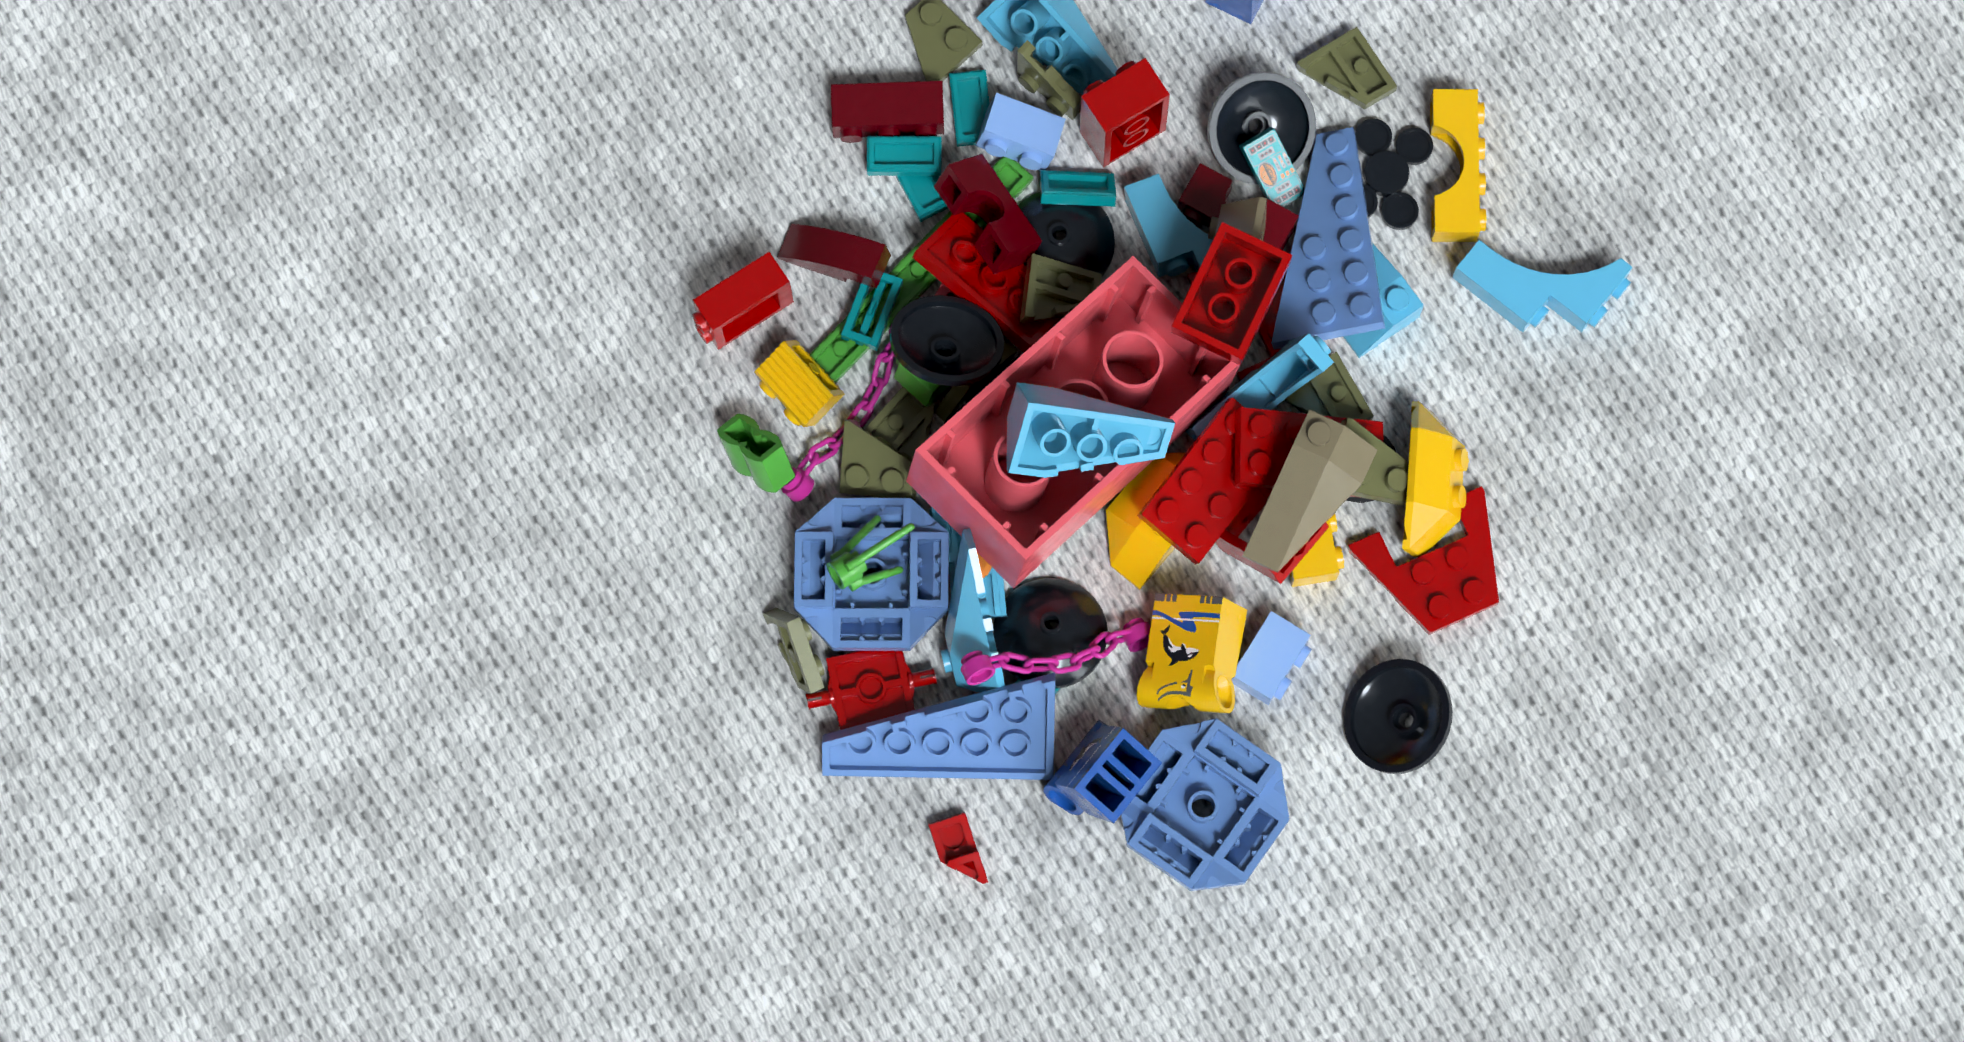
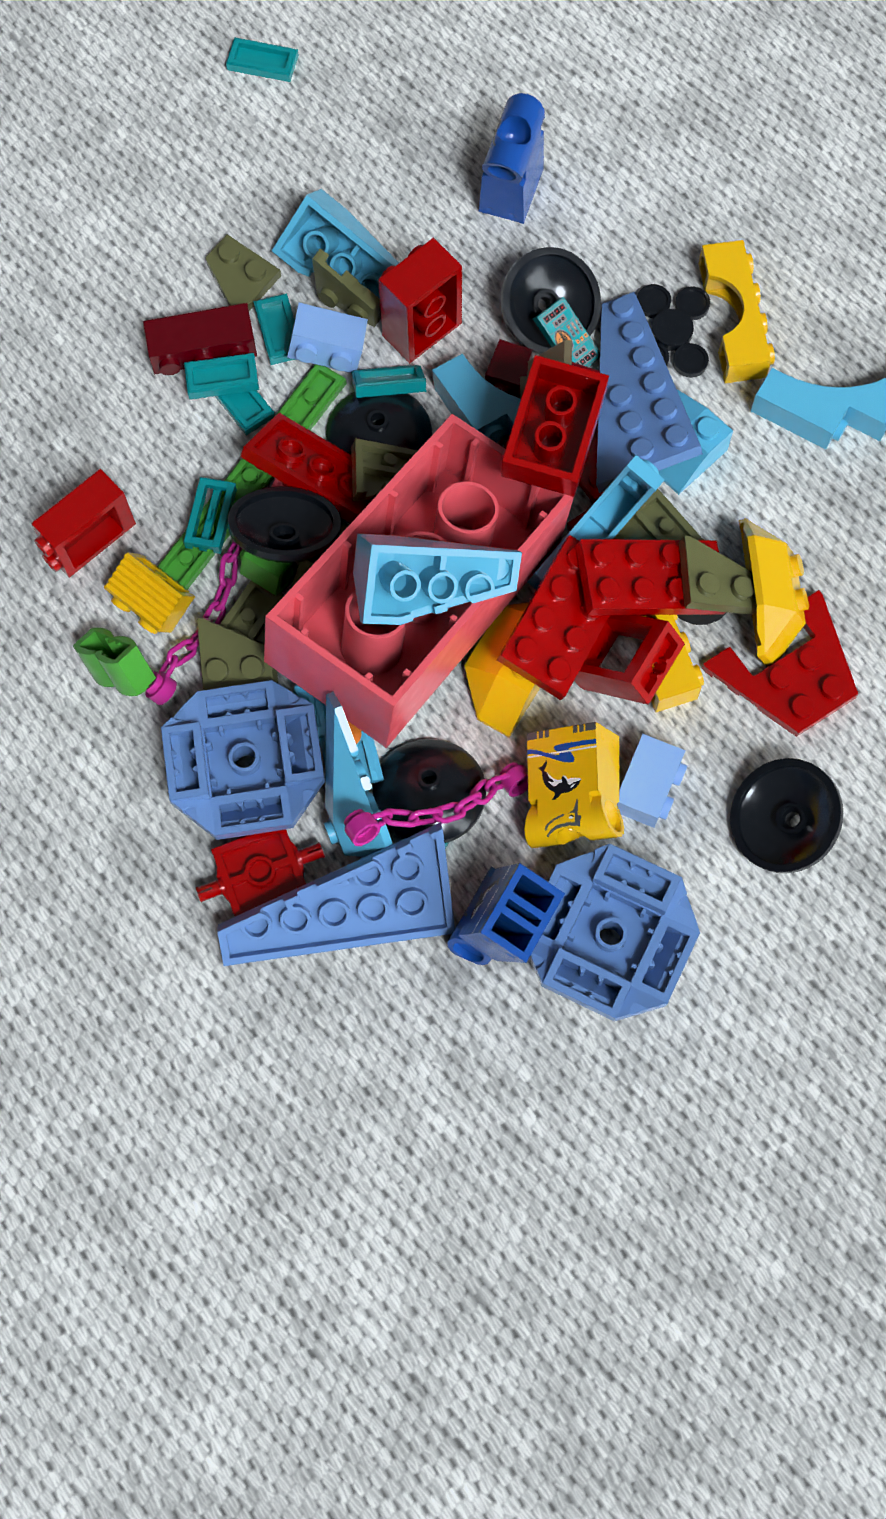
camera: 10 degrees left, 5 degrees down
olive wing [763,608,824,694] -> none
dark red slope [777,224,891,288] -> none
bright green plant [826,515,915,592] -> none
red slope [928,812,988,884] -> none
dark red arch [934,154,1042,274] -> none
dark tan wedge [1242,409,1377,573] -> none
olive wing [1296,27,1397,109] -> none

